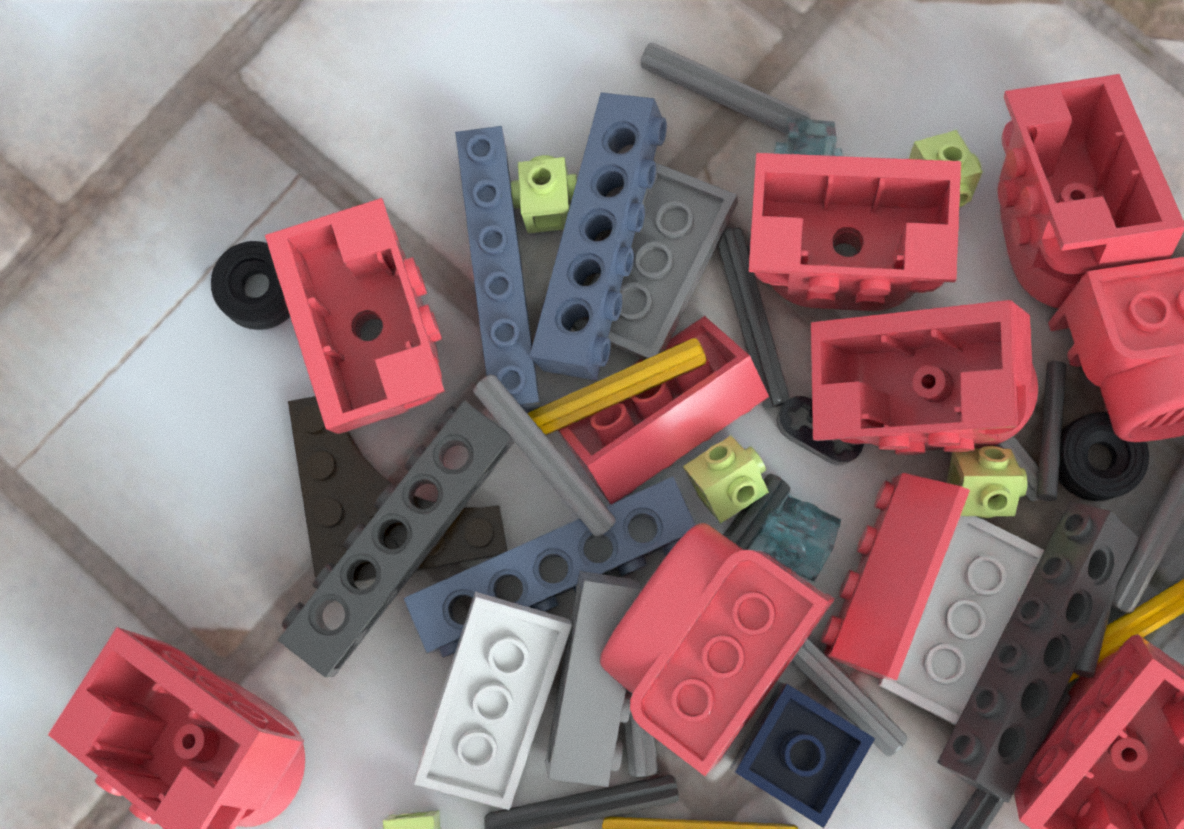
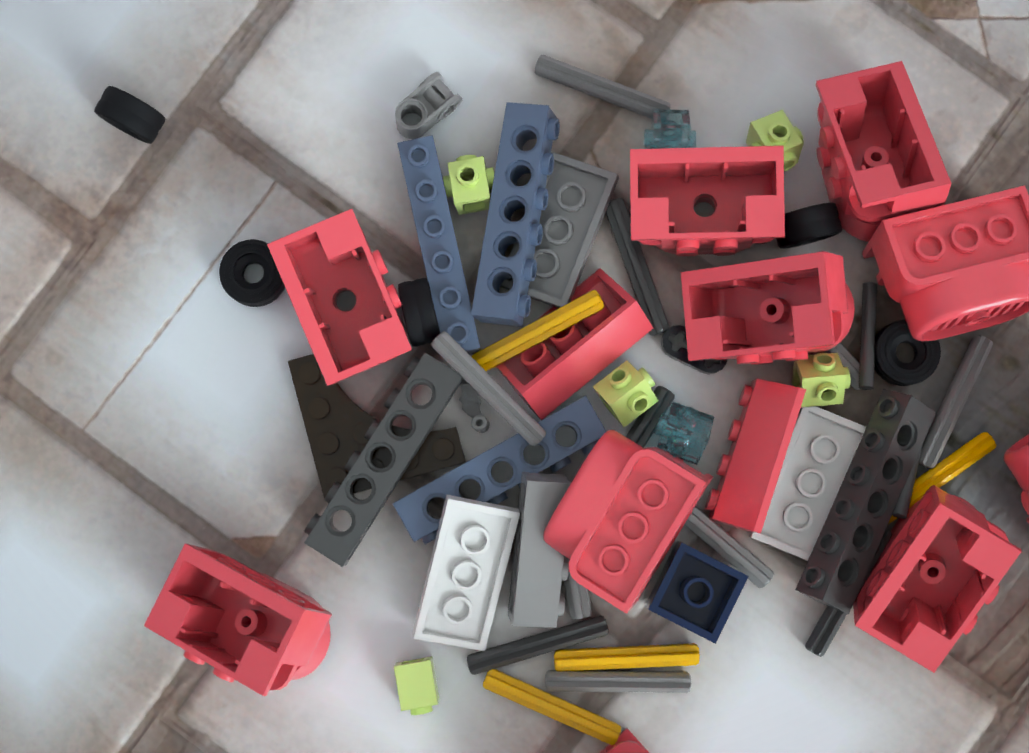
camera: 10 degrees left, 5 degrees up
none -> black tyre [94,86,166,144]
none -> light grey piece [395,72,462,139]
none -> black tyre [398,278,440,347]
none -> light grey piece [459,382,490,433]
none -> black tyre [776,203,842,249]

